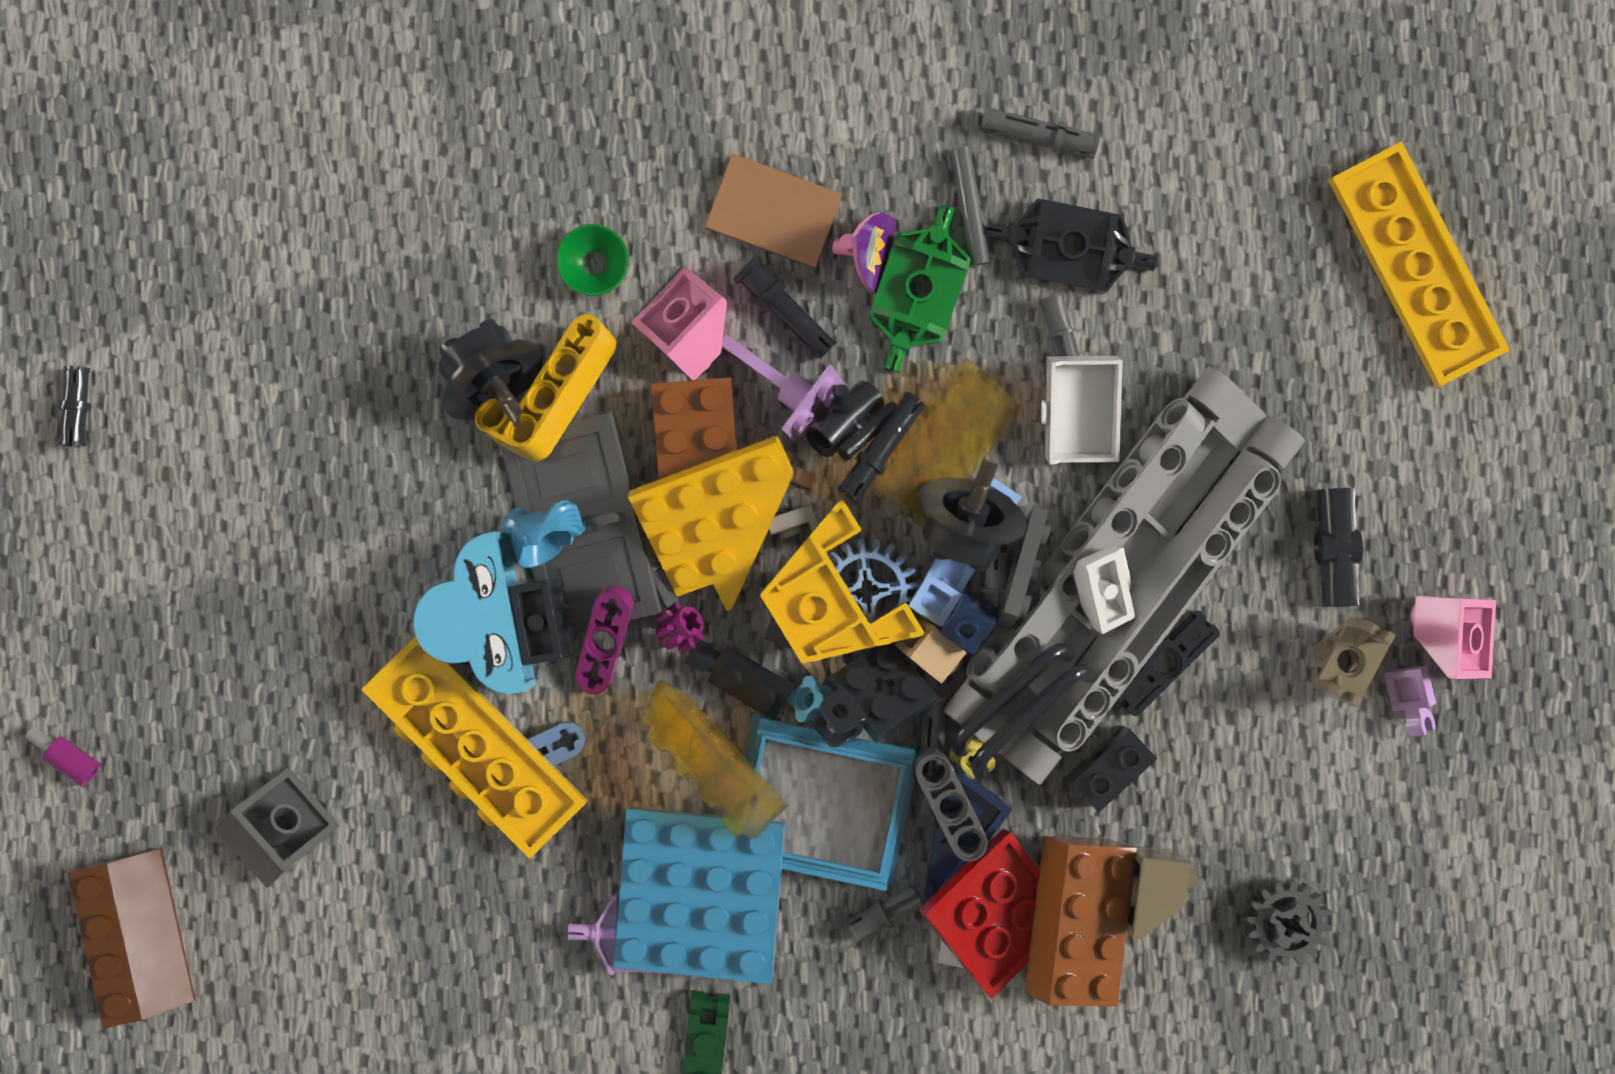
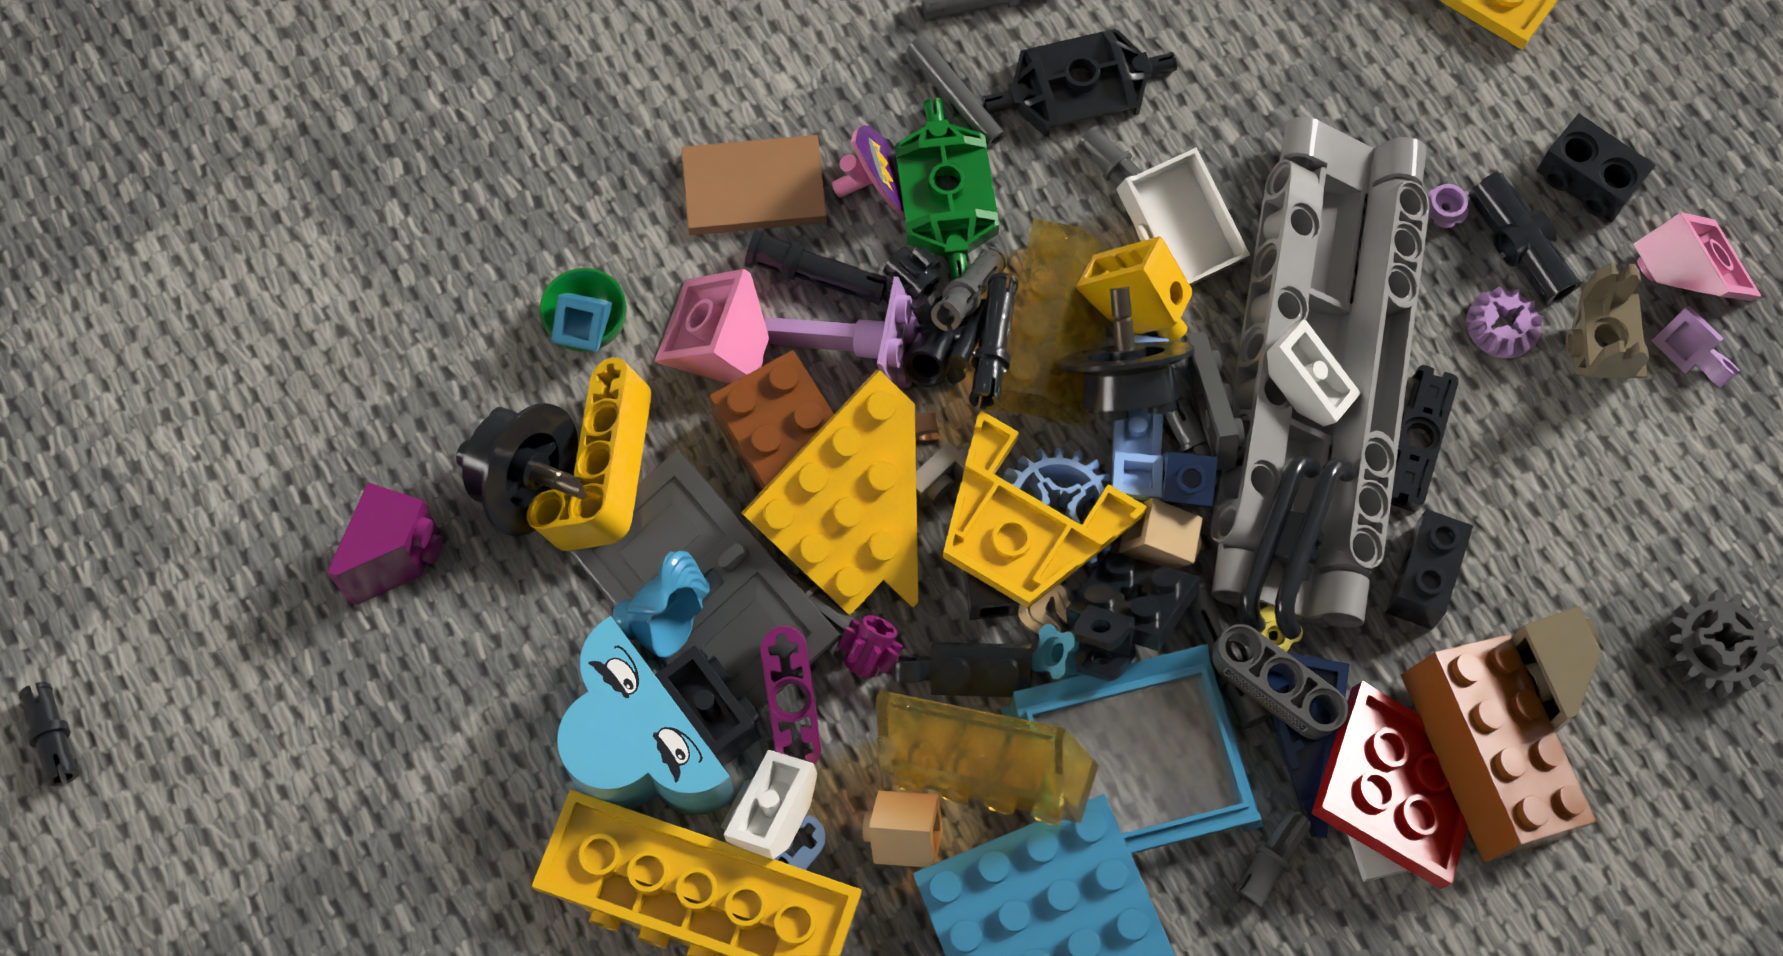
camera: 25 degrees left, 20 degrees down
none -> magenta slope [327,482,443,605]
none -> dark azure slope [551,293,612,352]
none -> white slope [721,750,817,860]
none -> tan brick [863,790,943,868]
none -> black gear [883,246,941,300]
none -> dark grey pin [931,247,1007,331]
none -> yellow torso [1076,236,1192,342]
none -> lavender plate [1428,184,1469,228]
none -> lavender gear [1466,286,1543,358]
none -> black brick [1536,113,1656,223]

